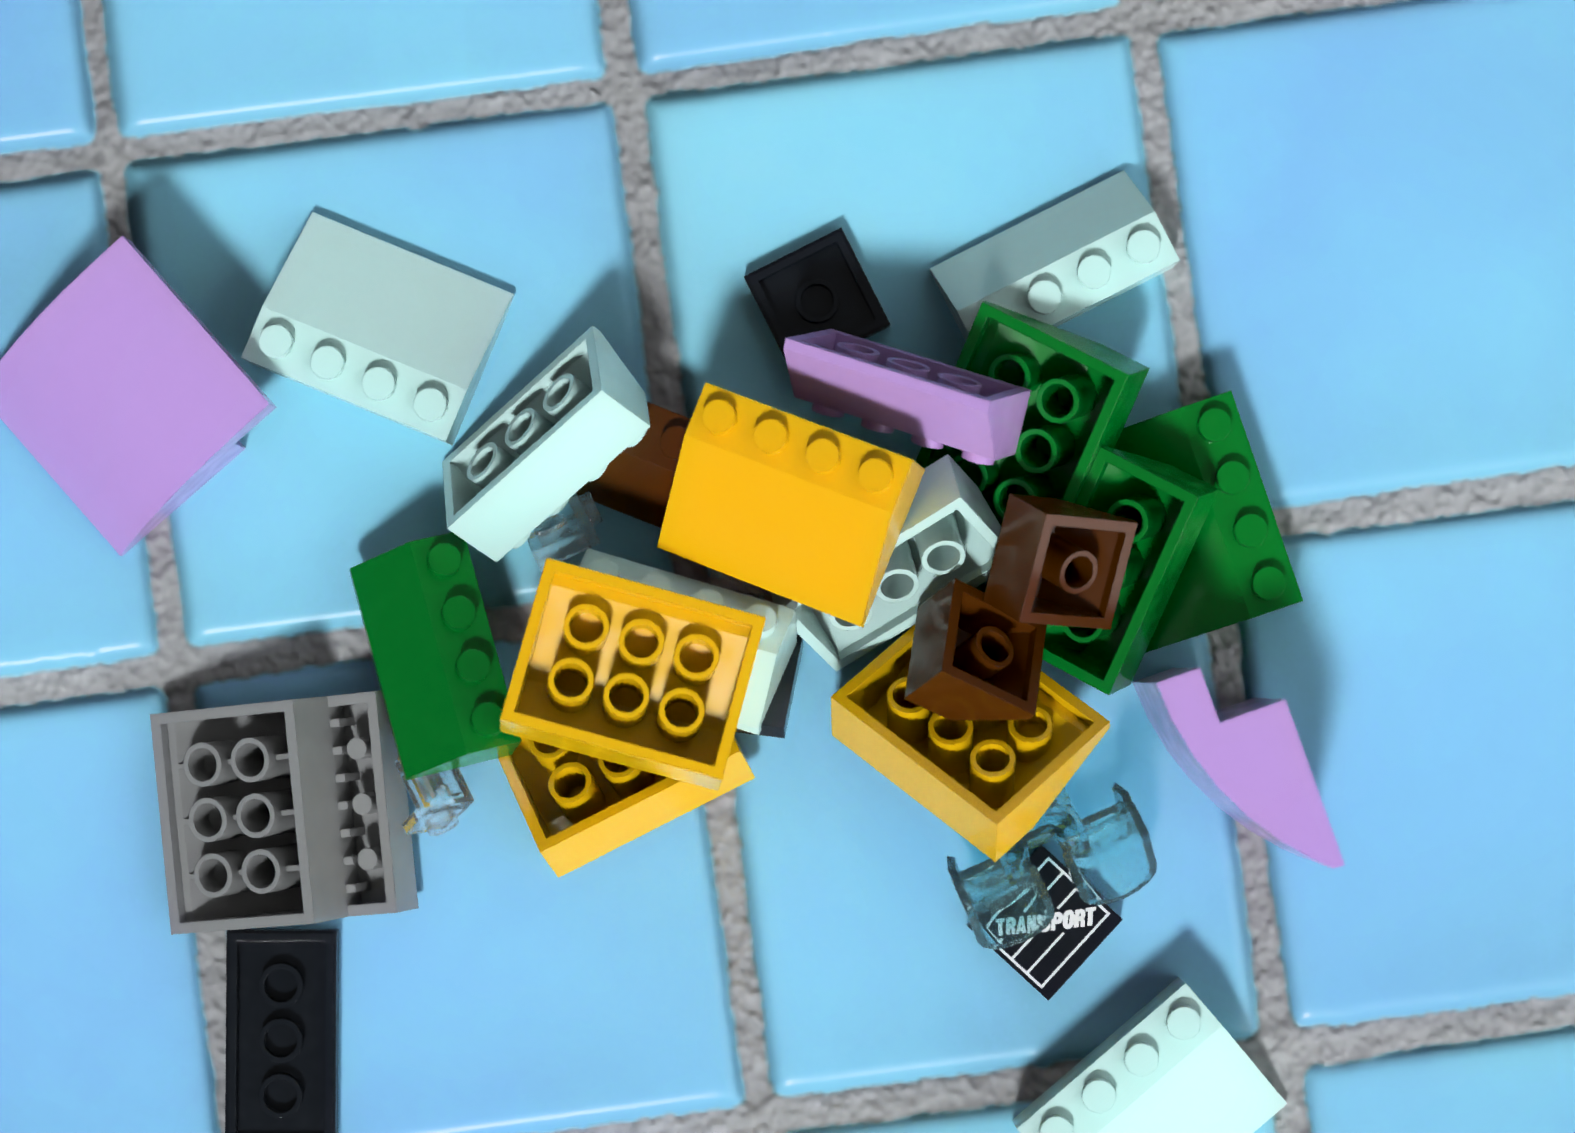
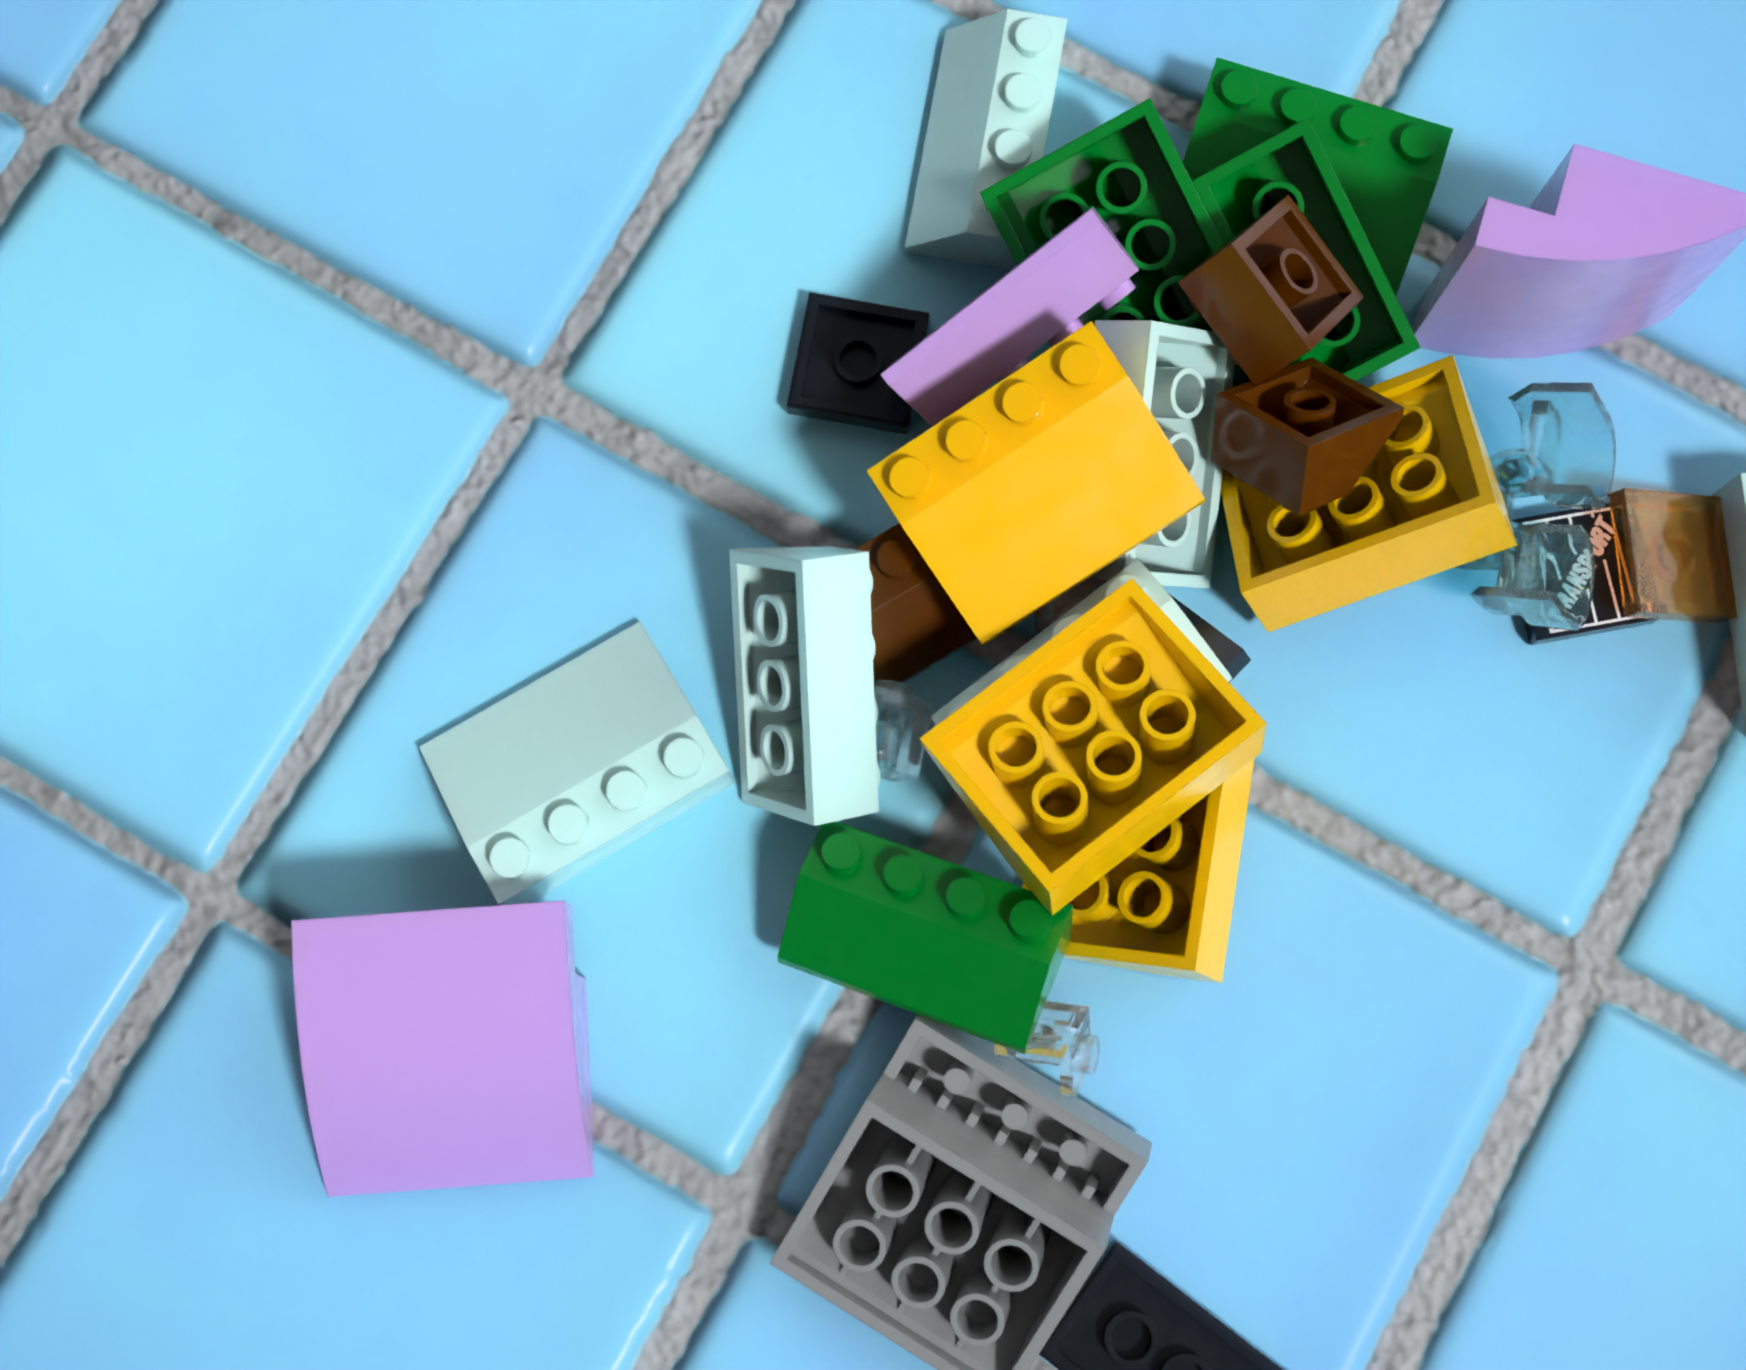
camera: 55 degrees left, 10 degrees down
none -> clear orange tile [1608,488,1737,623]

